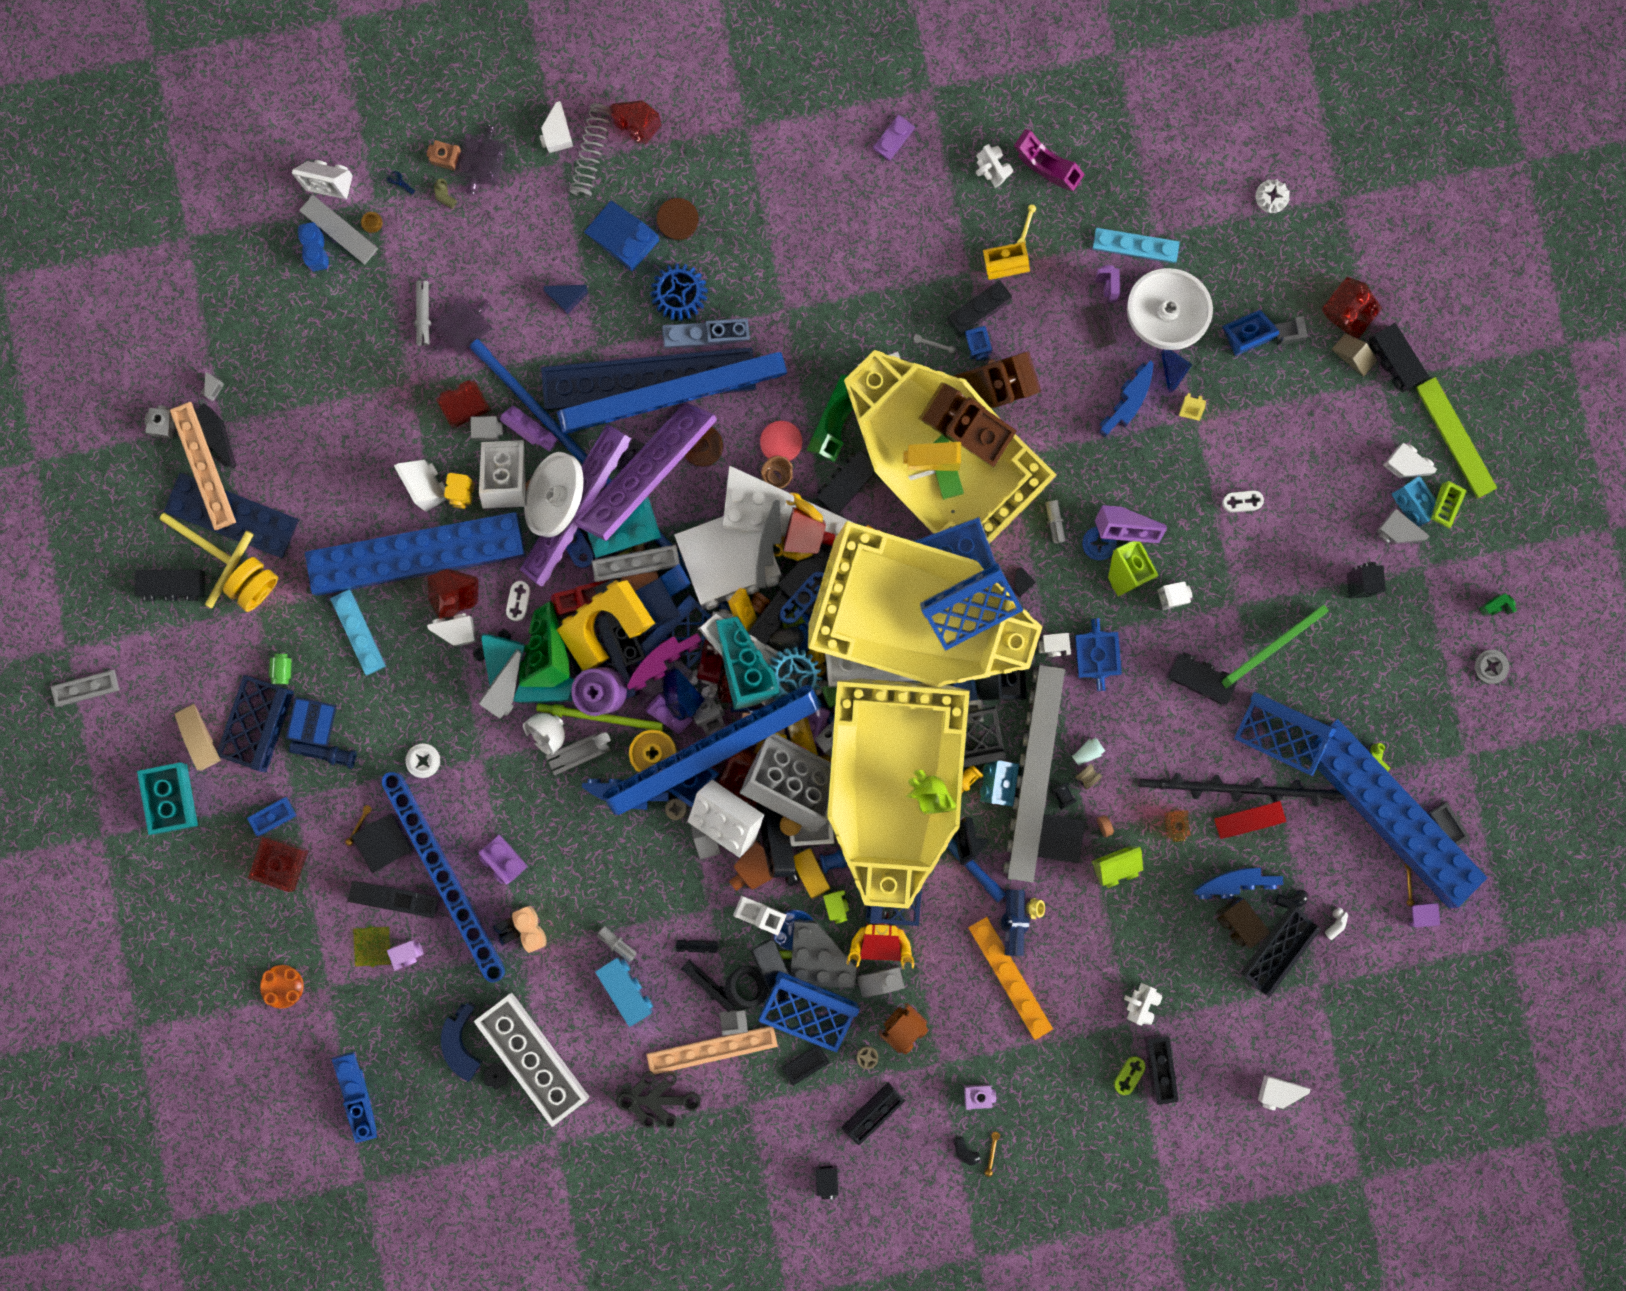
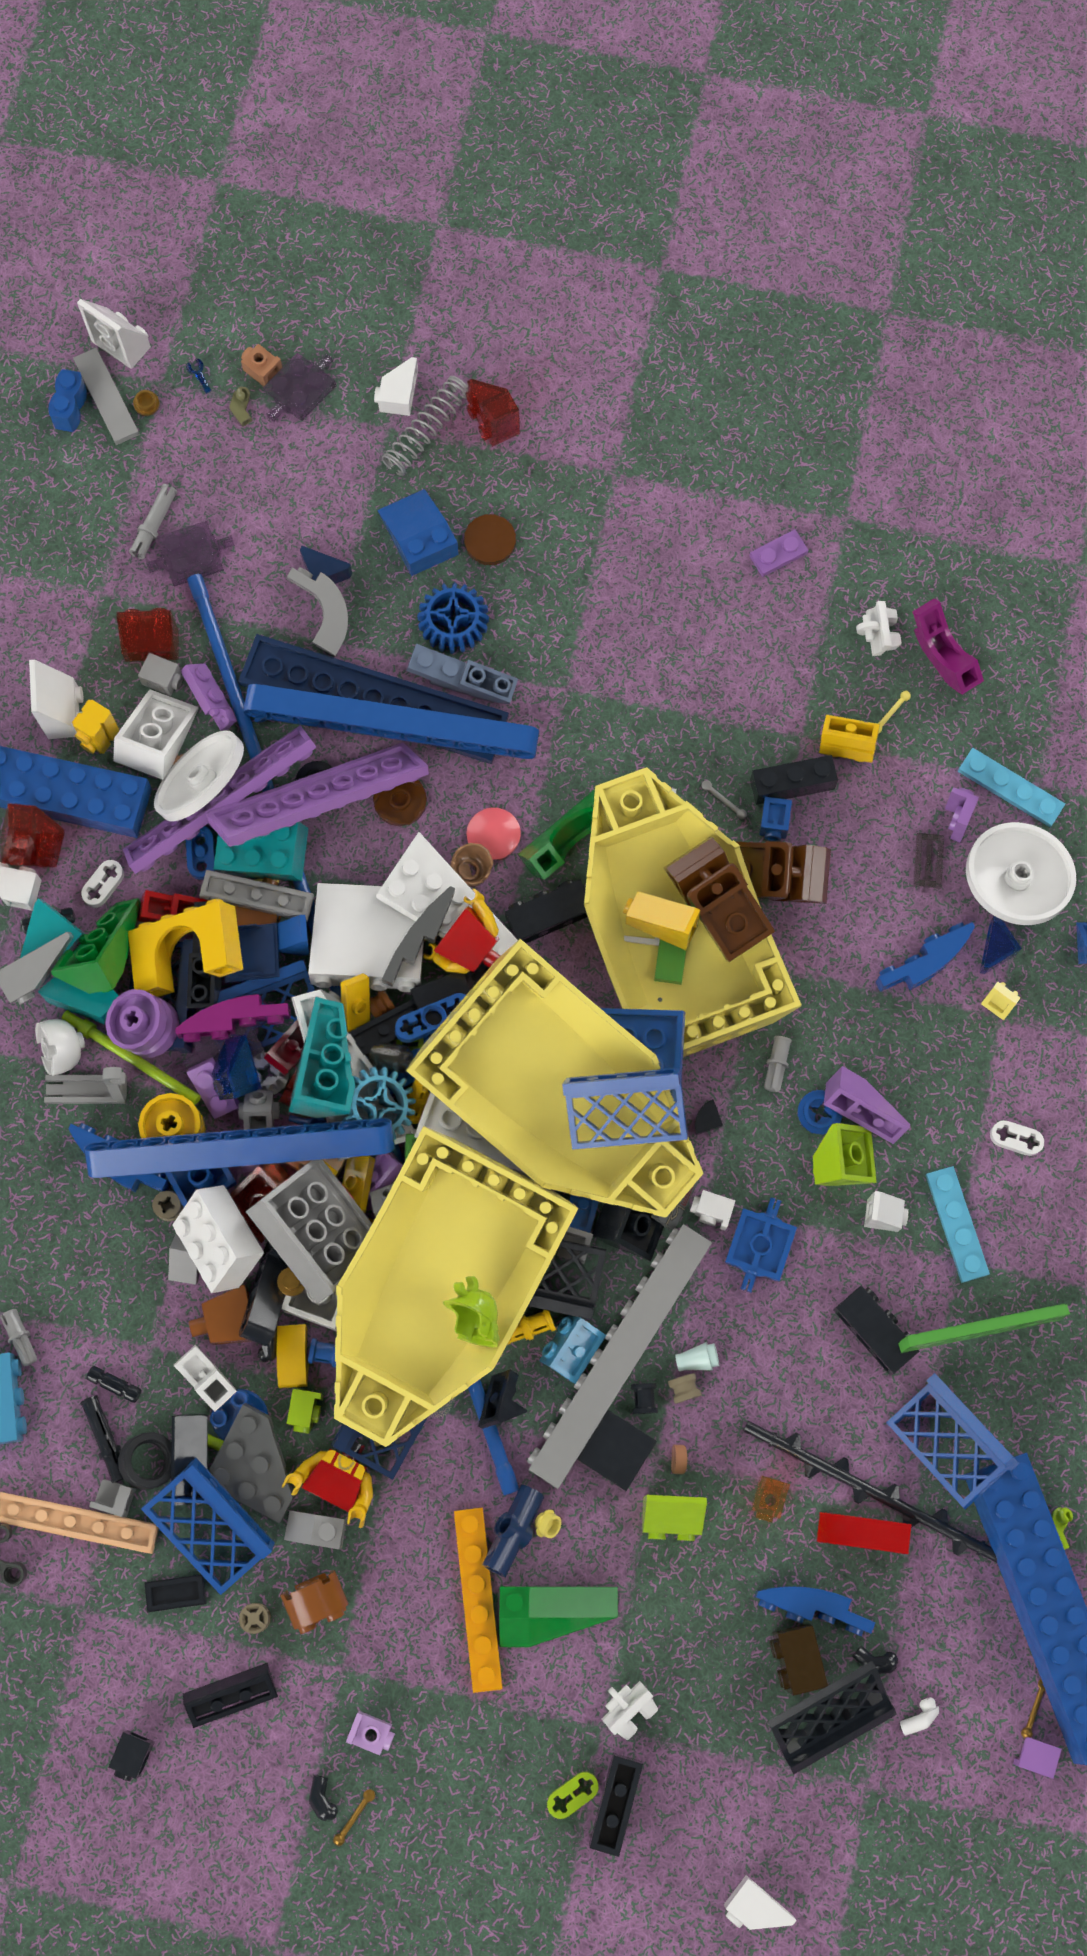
camera: 25 degrees right, 10 degrees down
none -> light grey arch [286,567,348,657]
none -> green wedge [499,1586,618,1647]
none -> medium azure plate [926,1166,990,1283]

